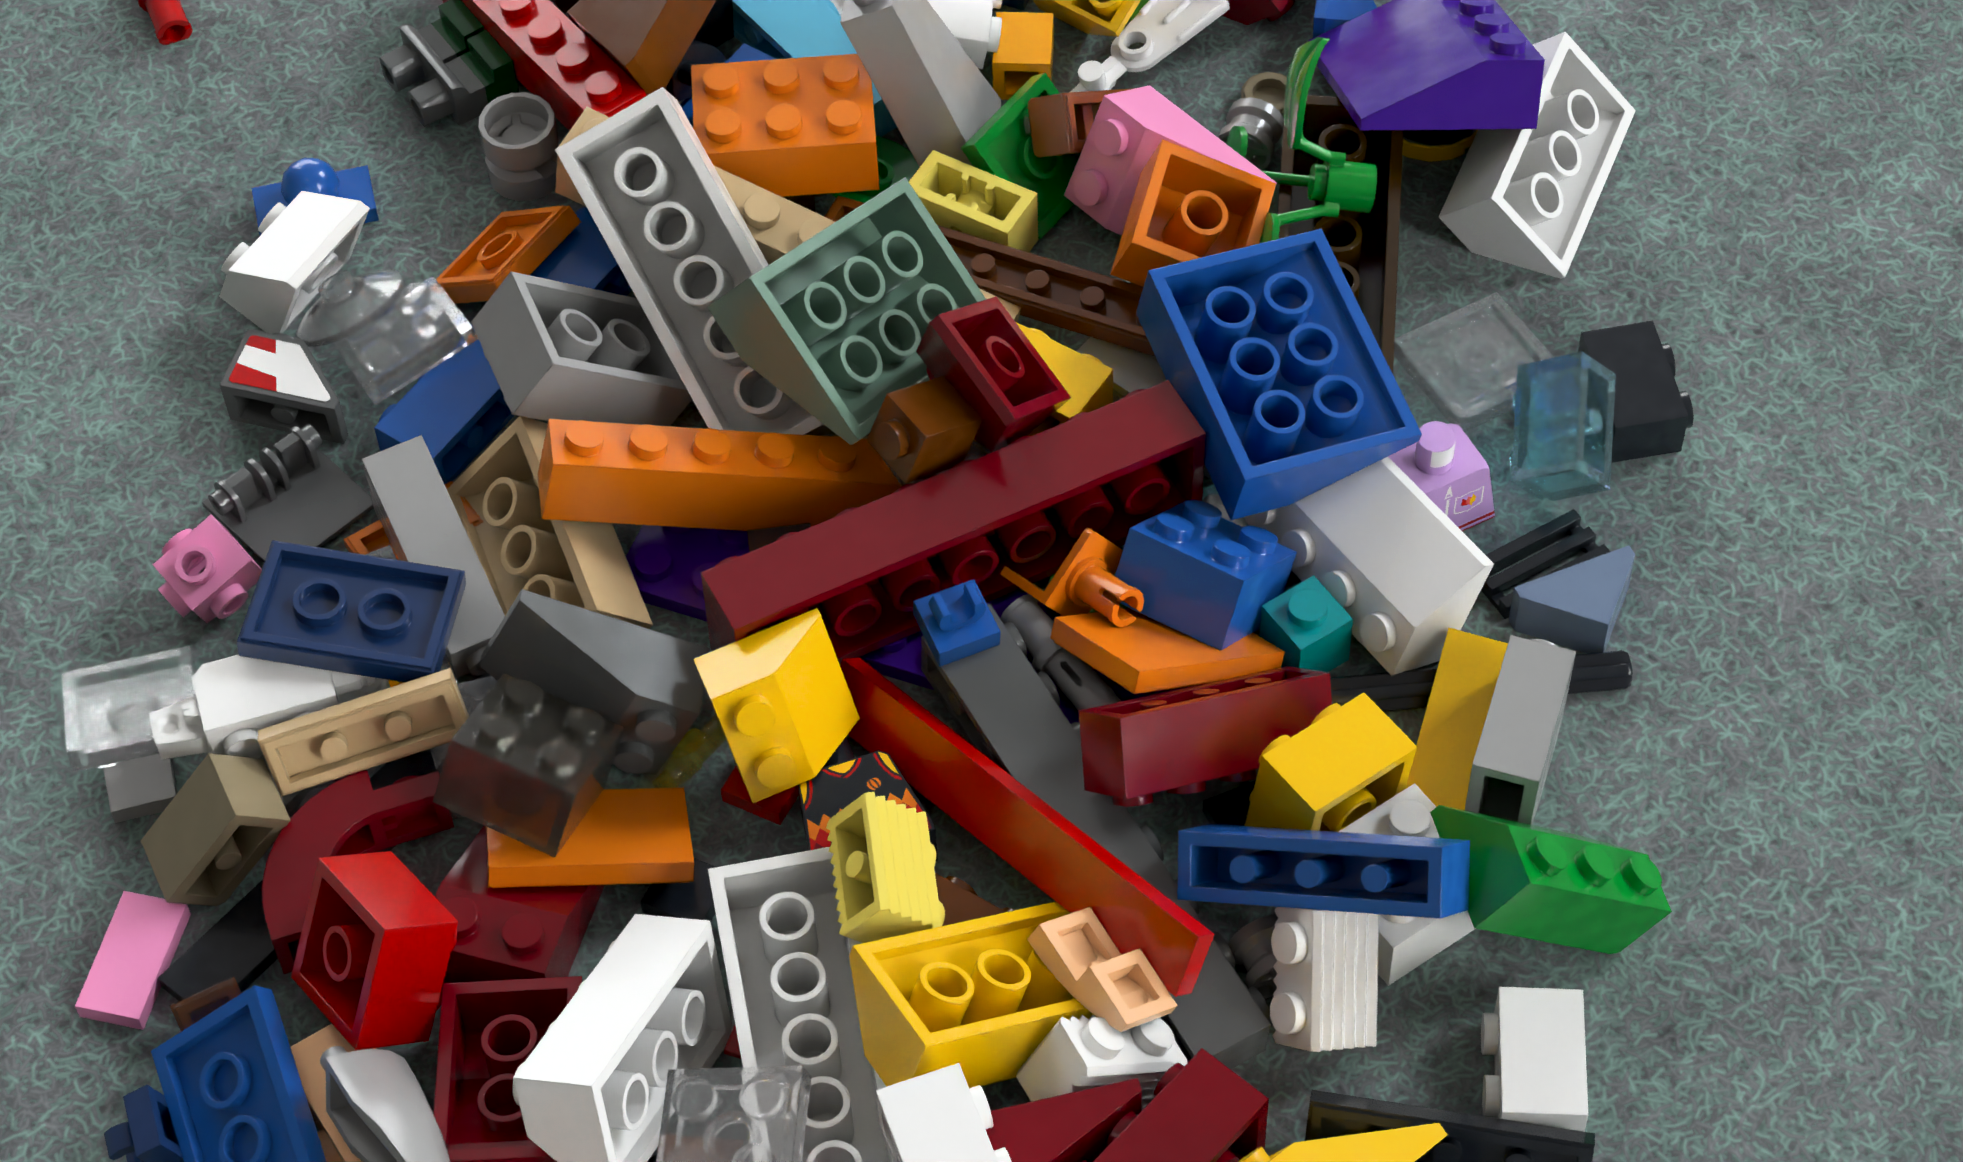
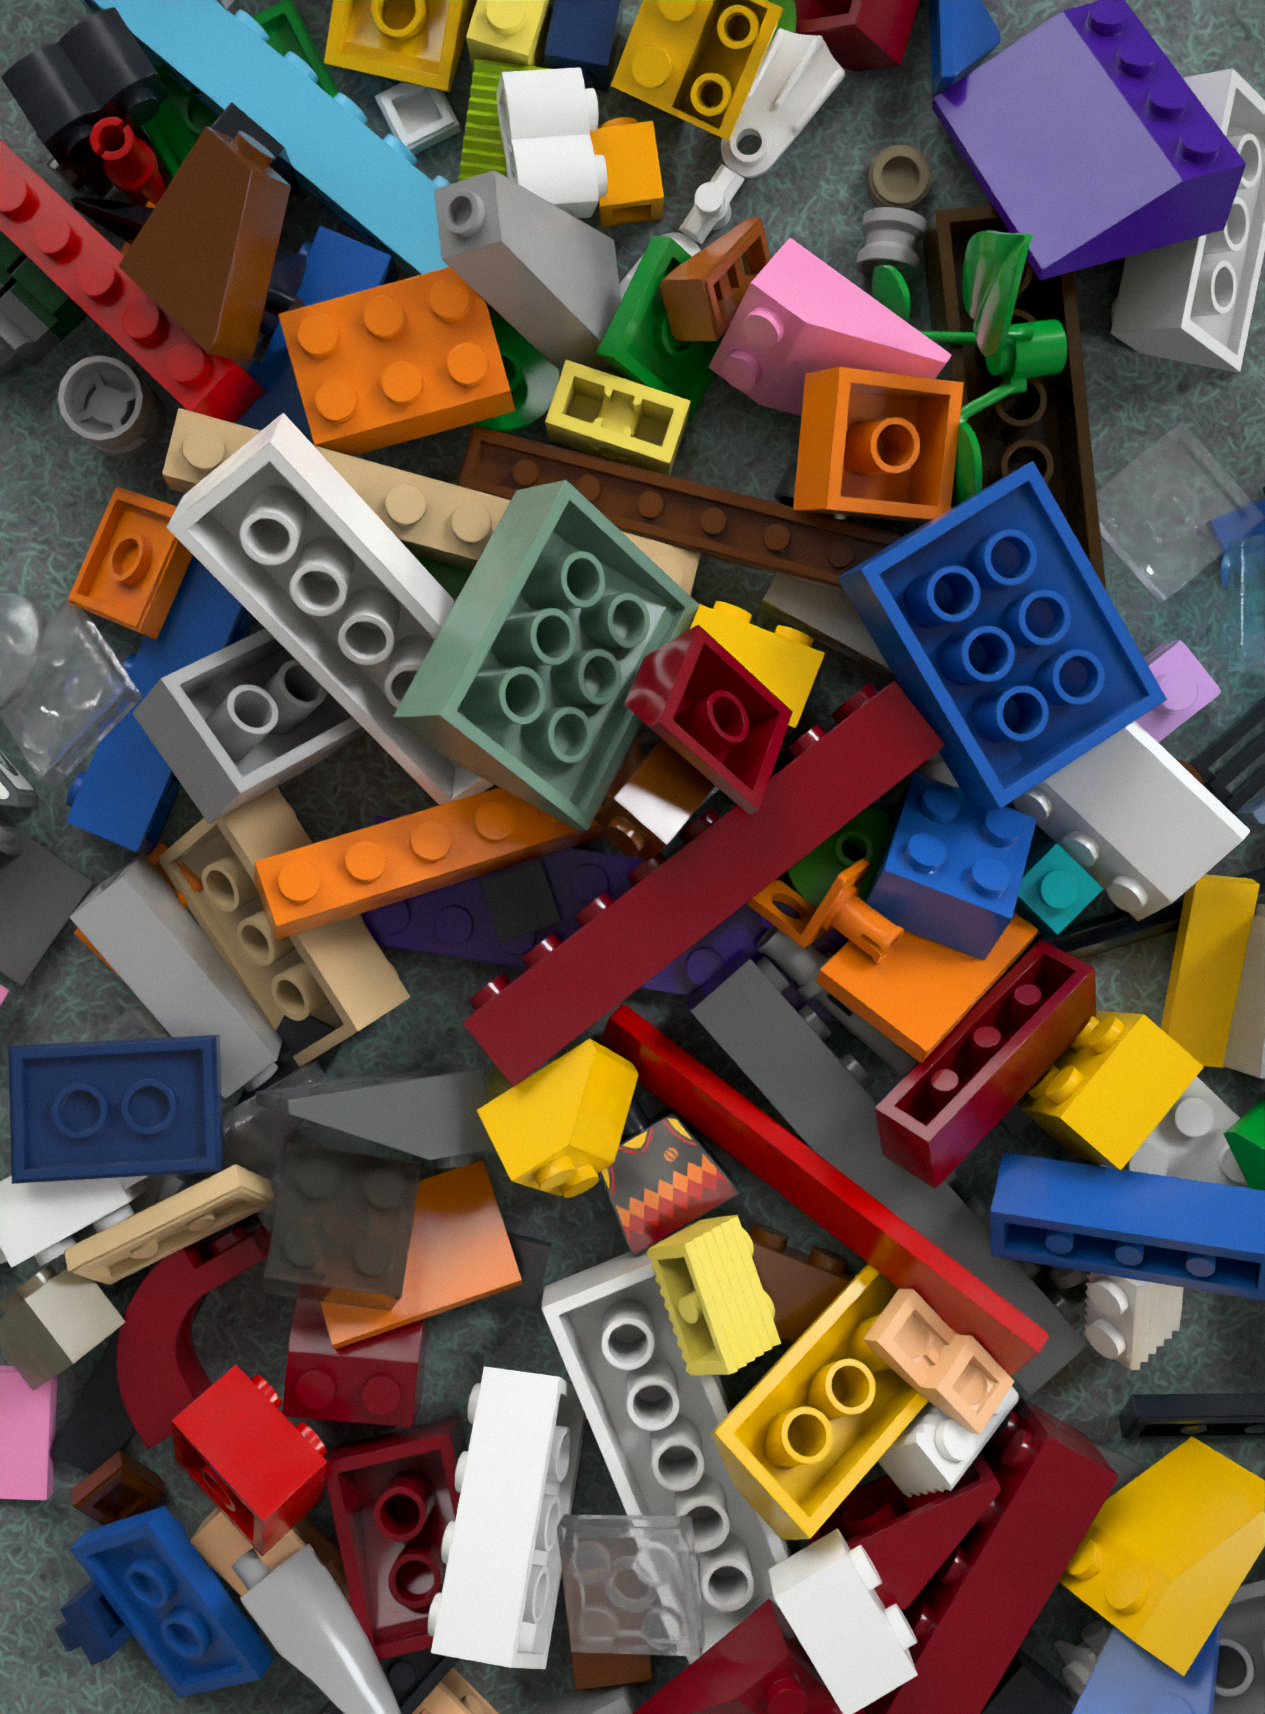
camera: 10 degrees left, 35 degrees up
blue tile [913,579,1001,667] -> none

